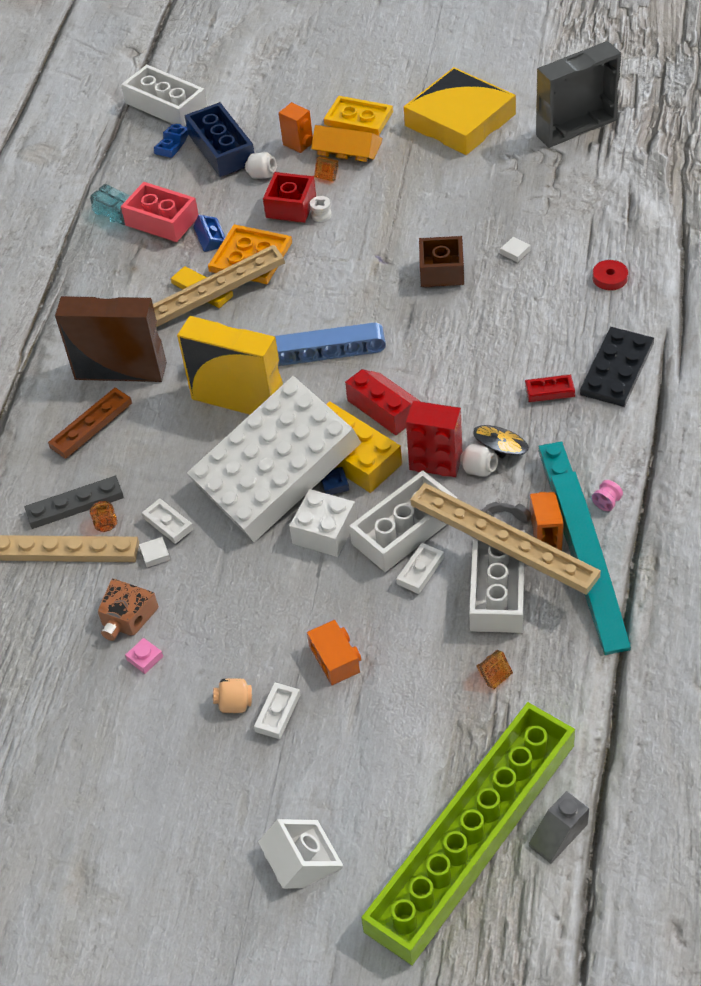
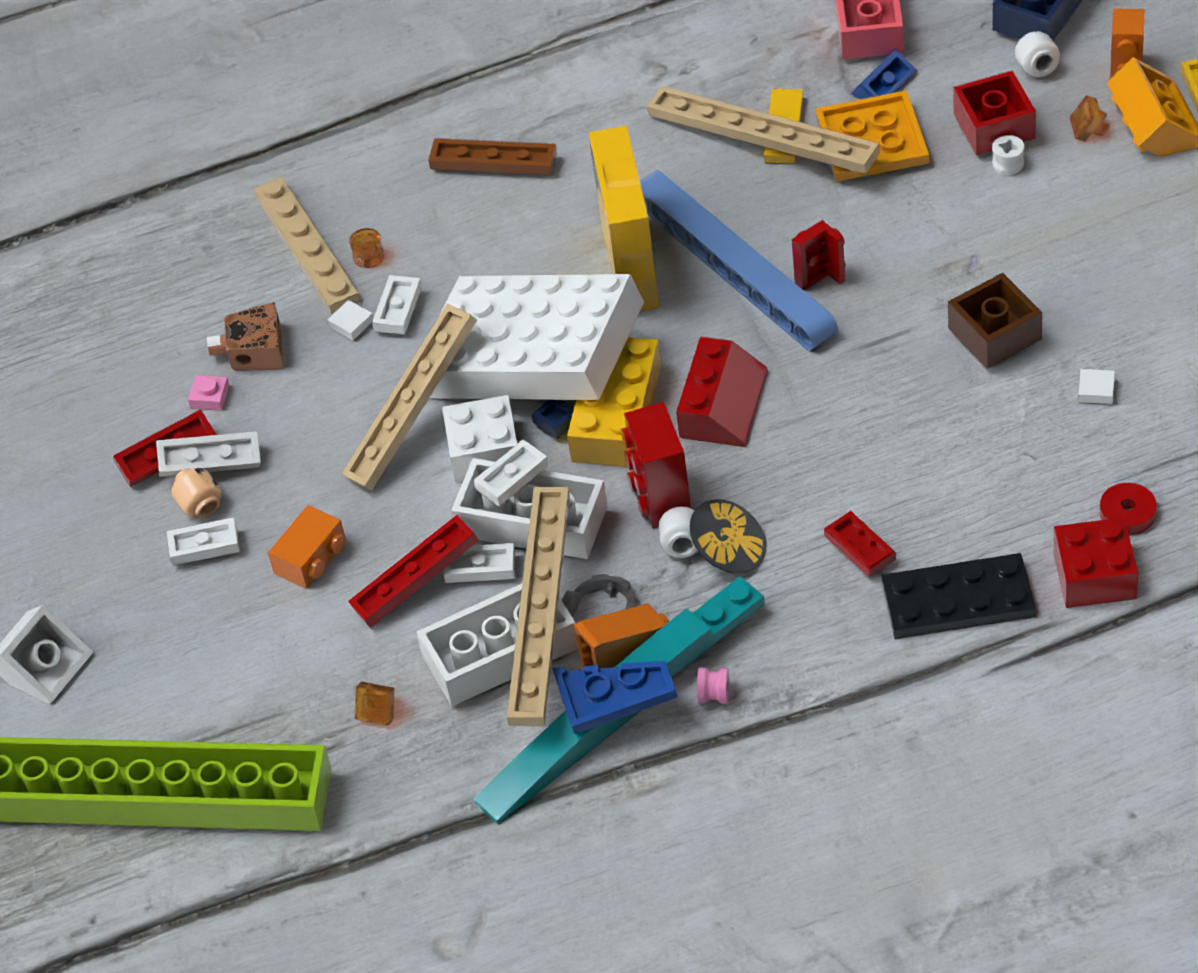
camera: 60 degrees right, 0 degrees up
dark grey plate [24,475,124,529] -> none
reddish brown tile [55,296,167,382] -> none
flat silver slope [529,791,589,864] -> none
none -> red plate [113,409,217,487]
none -> white plate [156,431,261,476]
none -> tan plate [342,303,477,491]
none -> red plate [348,515,479,628]
none -> white plate [474,439,549,506]
none -> blue wing [552,661,678,734]
none -> red bracket [792,220,846,291]
none -> red brick [1053,517,1138,608]

